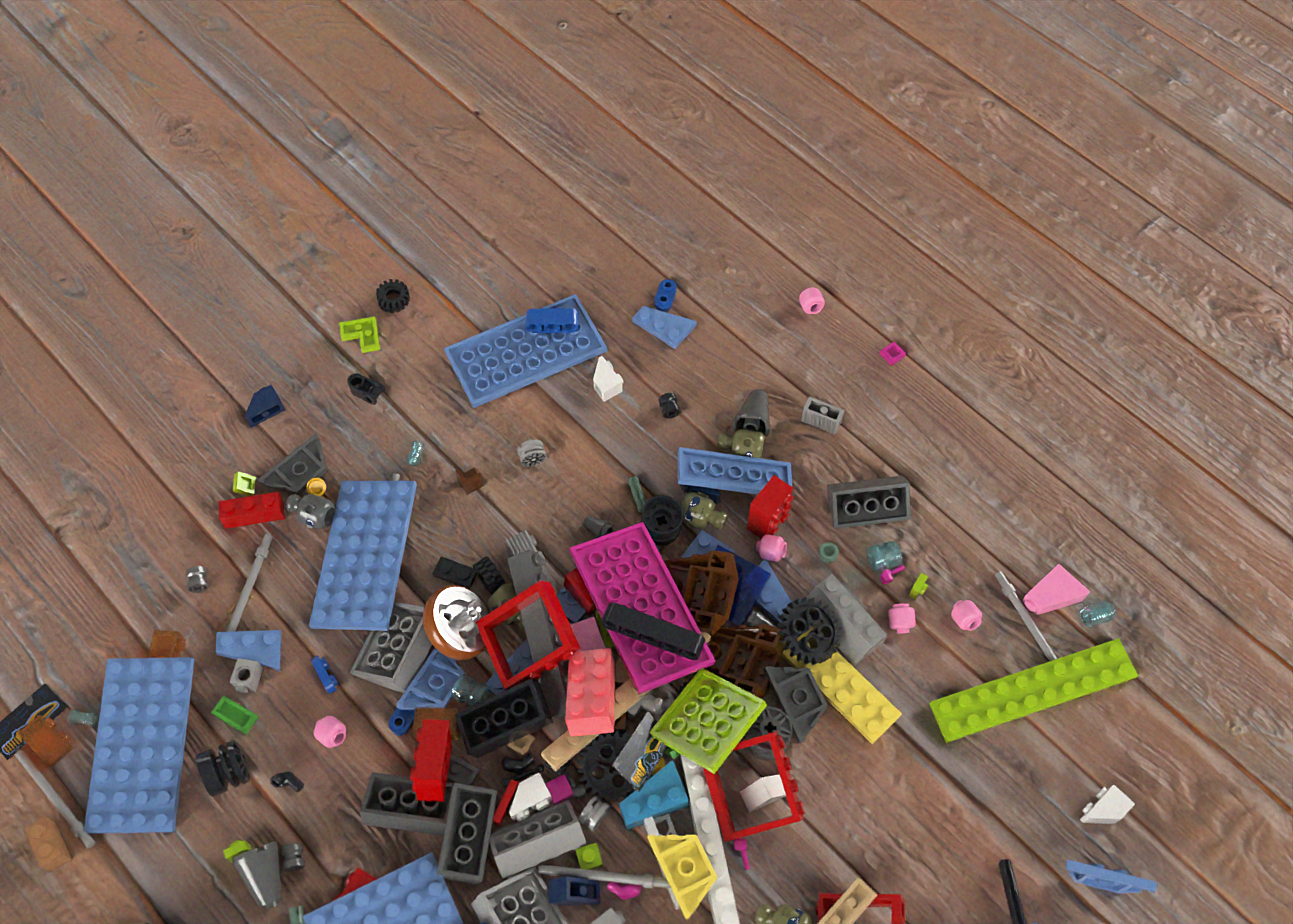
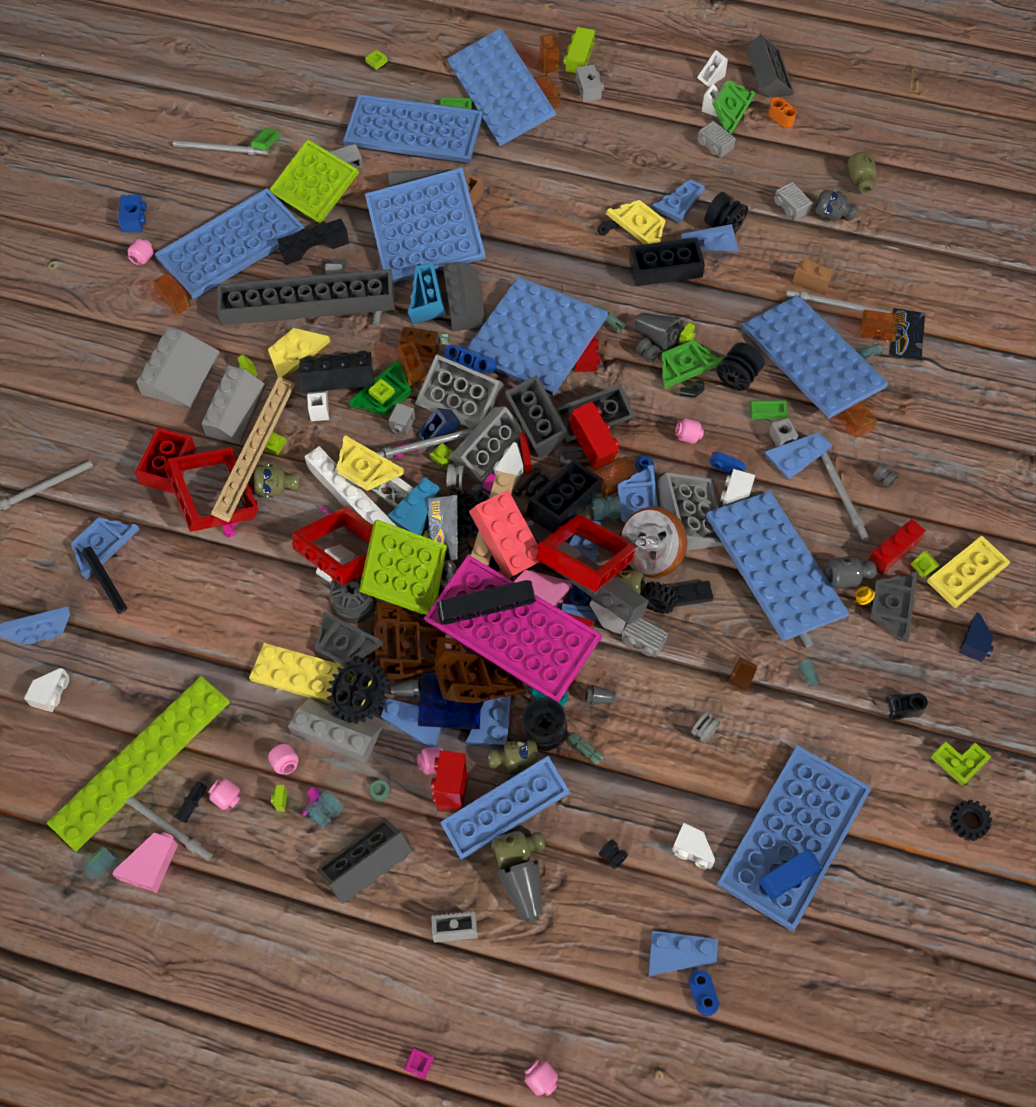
camera: 150 degrees right, 0 degrees up
none -> black axle [175,782,207,823]
none -> bright green wing [661,340,723,389]
none -> white slope [720,469,755,507]
none -> light yellow plate [927,536,1010,609]

